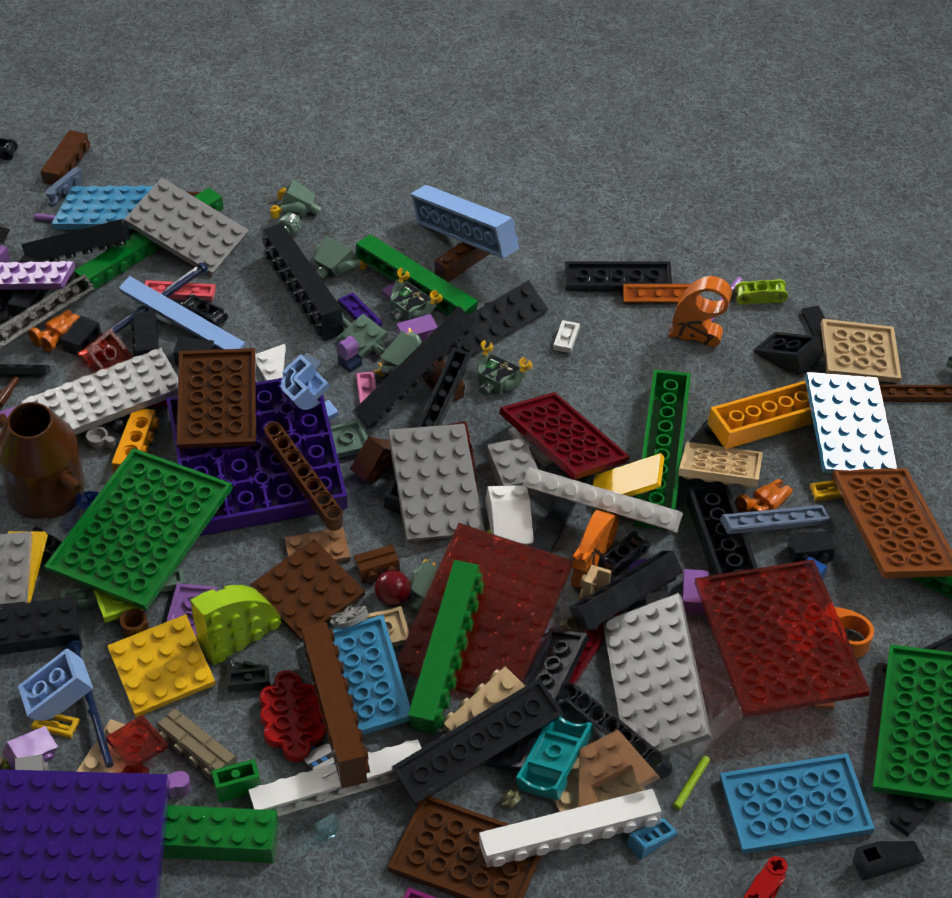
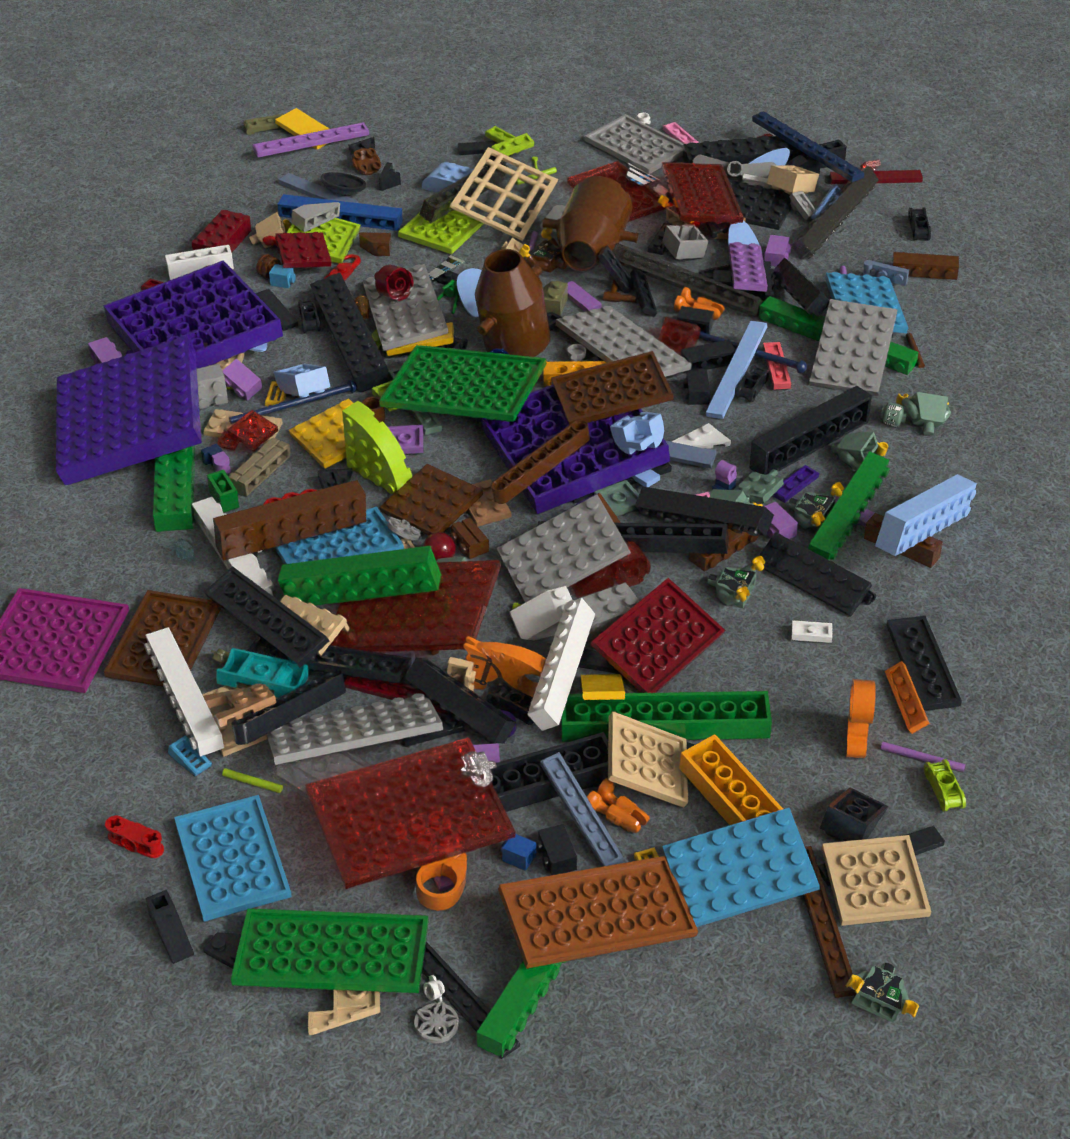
camera: 80 degrees right, 5 degrees down
none -> clear hips [461,751,497,787]

